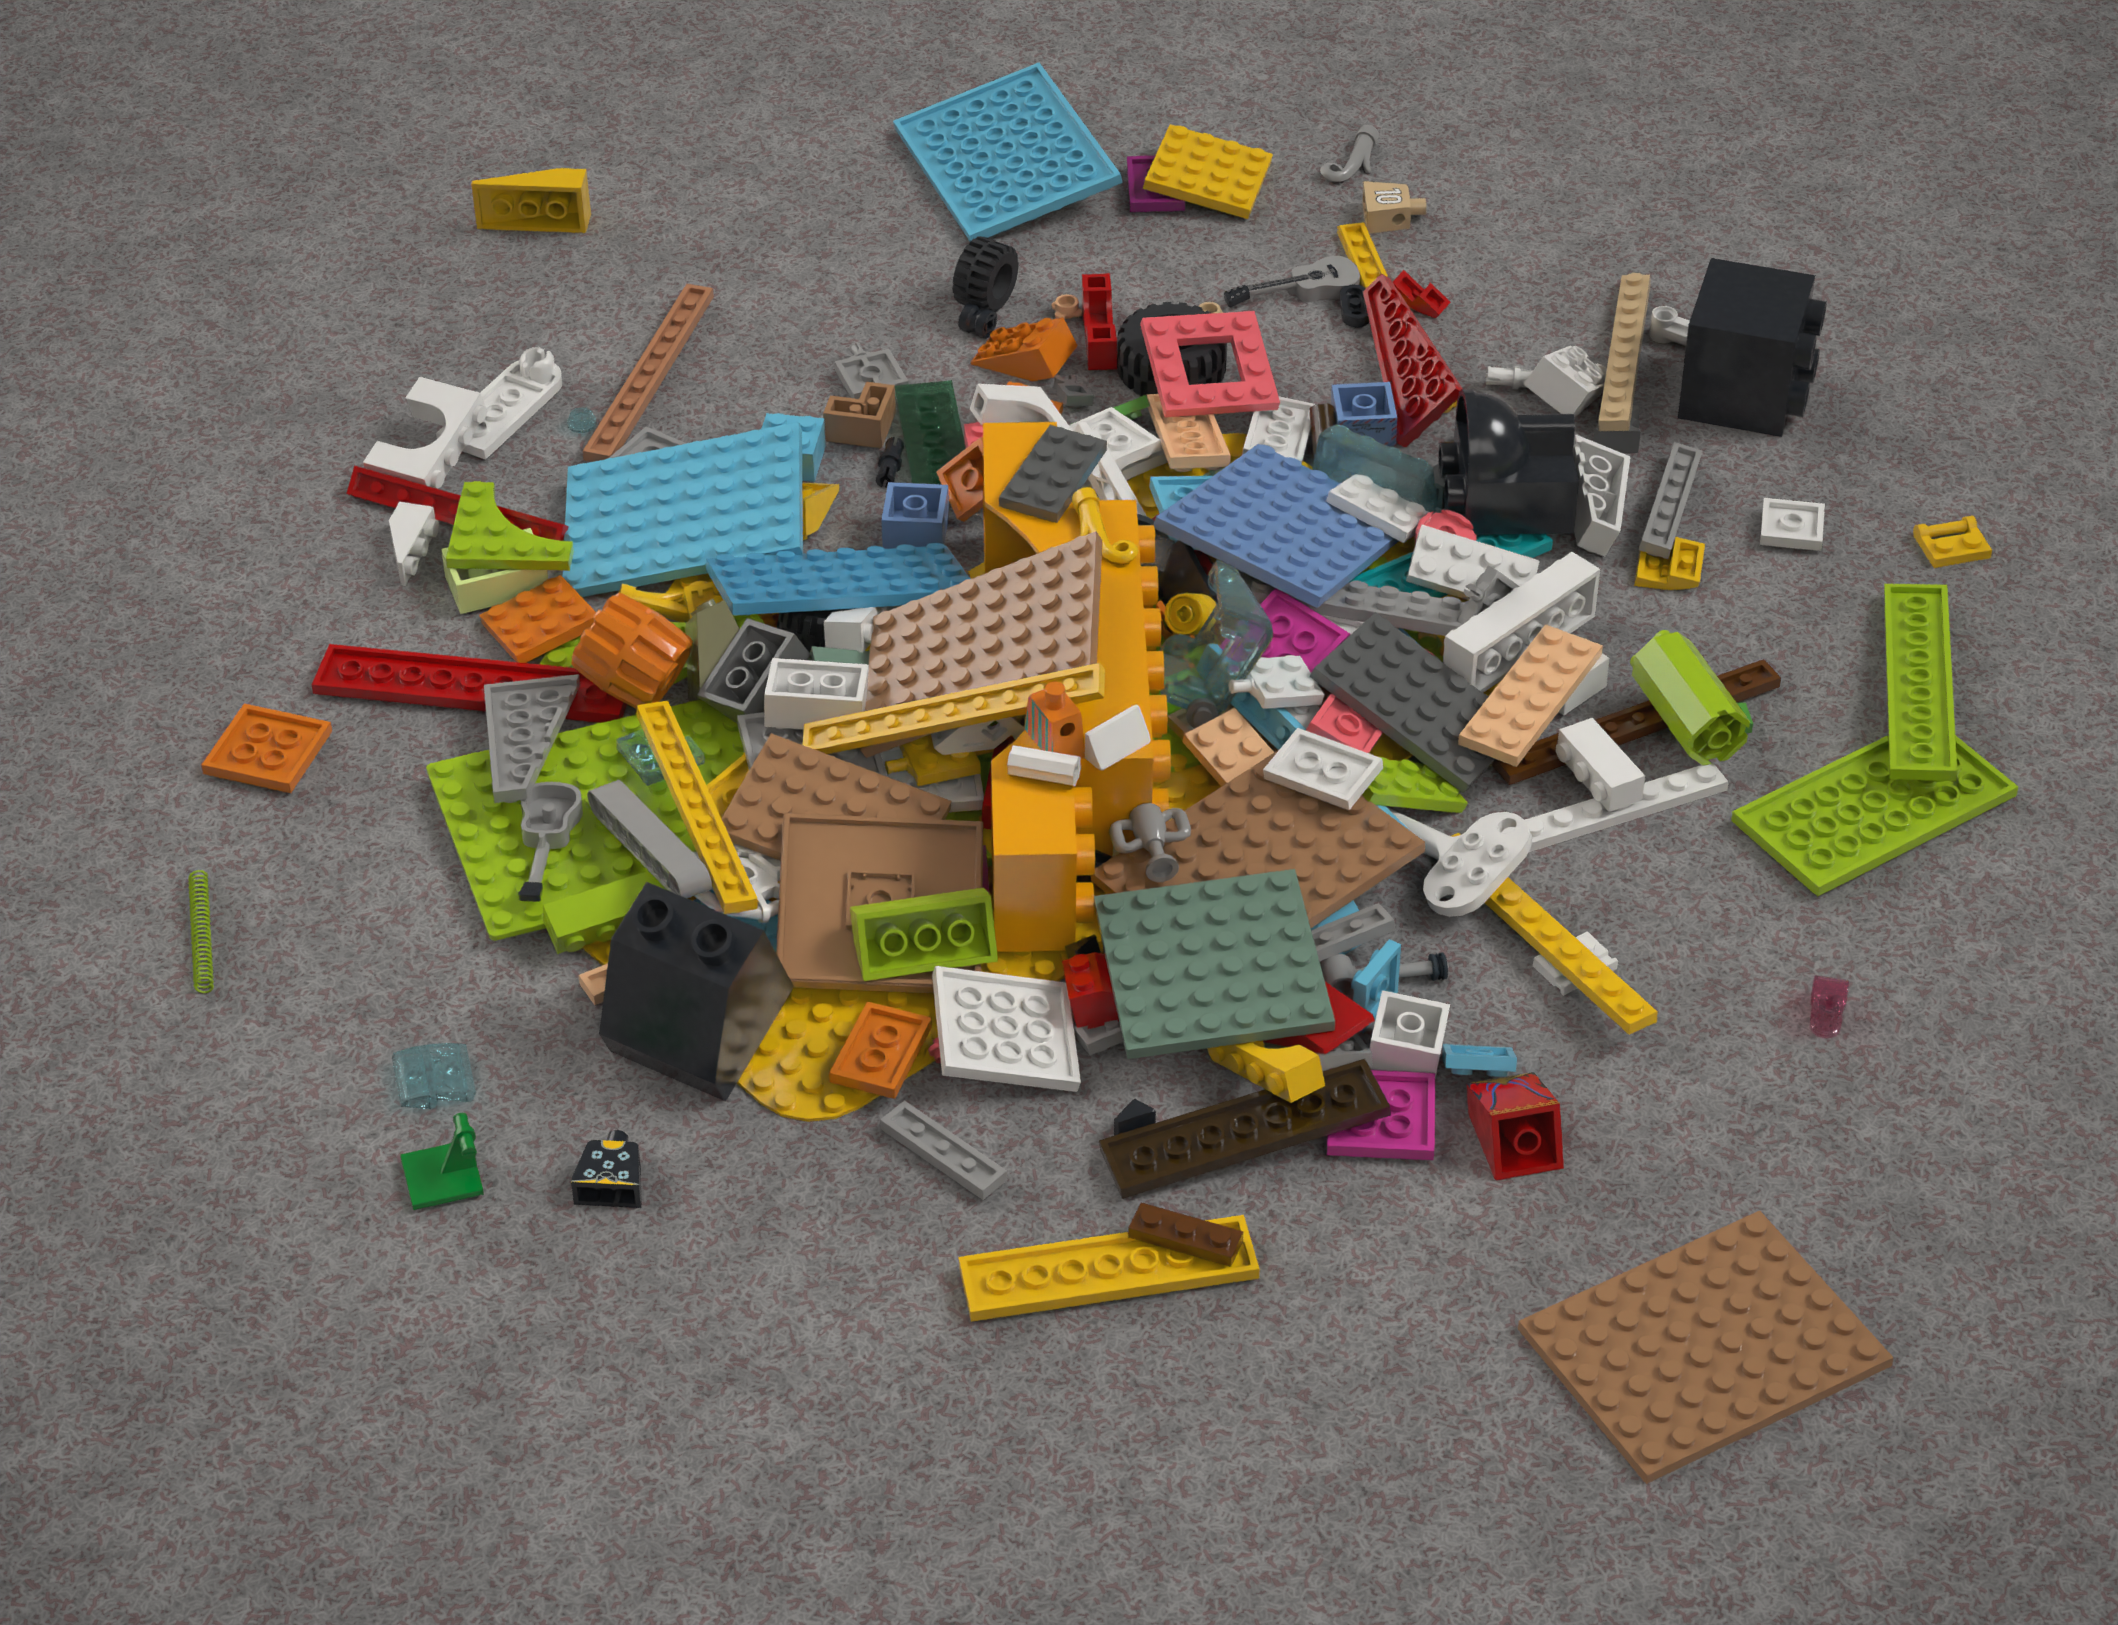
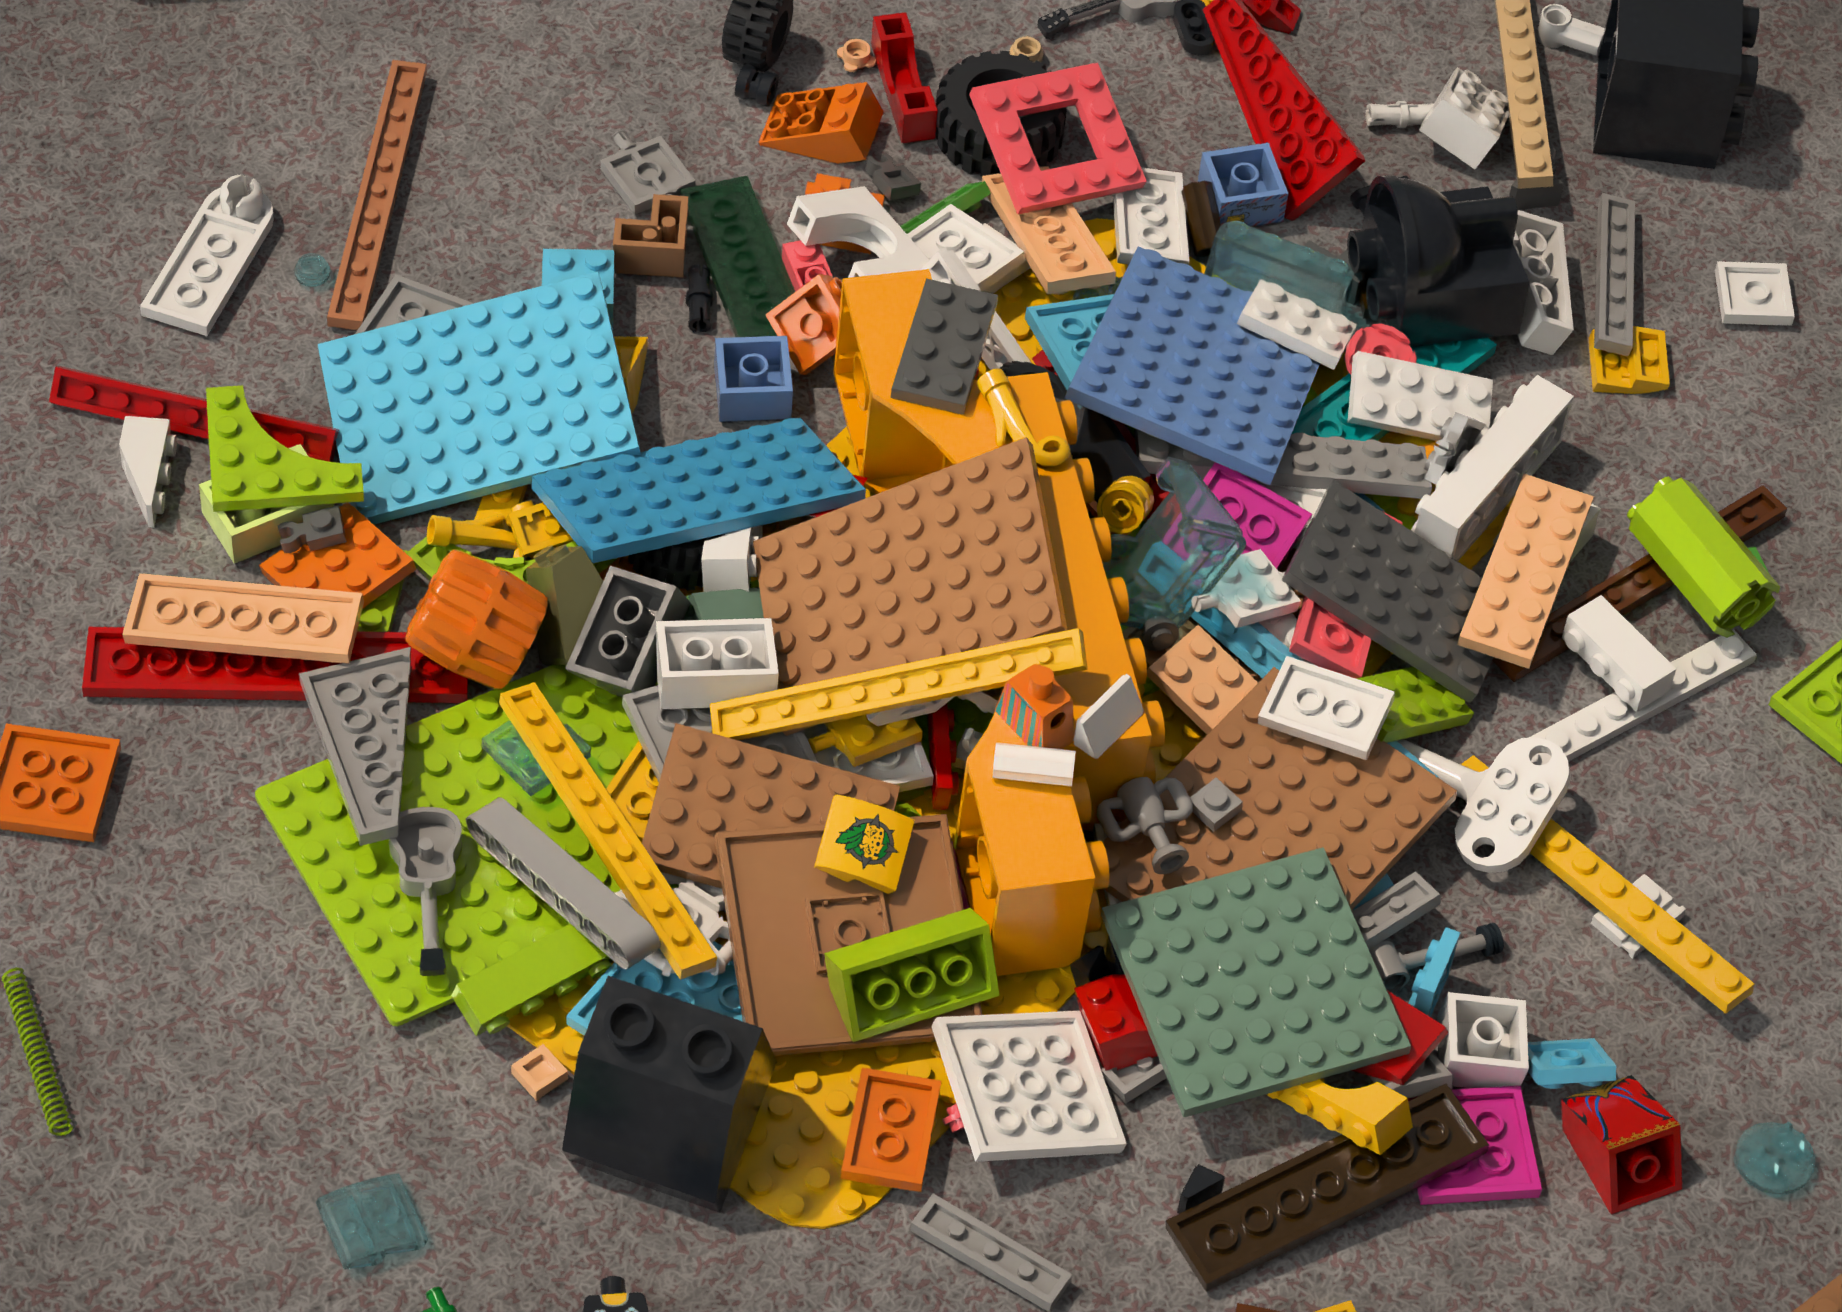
camera: 15 degrees left, 10 degrees up
white arch [363,377,487,489] -> none
none -> light nougat plate [122,573,364,663]
none -> dark grey plate [278,505,347,553]
none -> yellow slope [814,794,915,894]
none -> light grey plate [1190,777,1243,832]
none -> clear light blue plate [1733,1122,1815,1198]

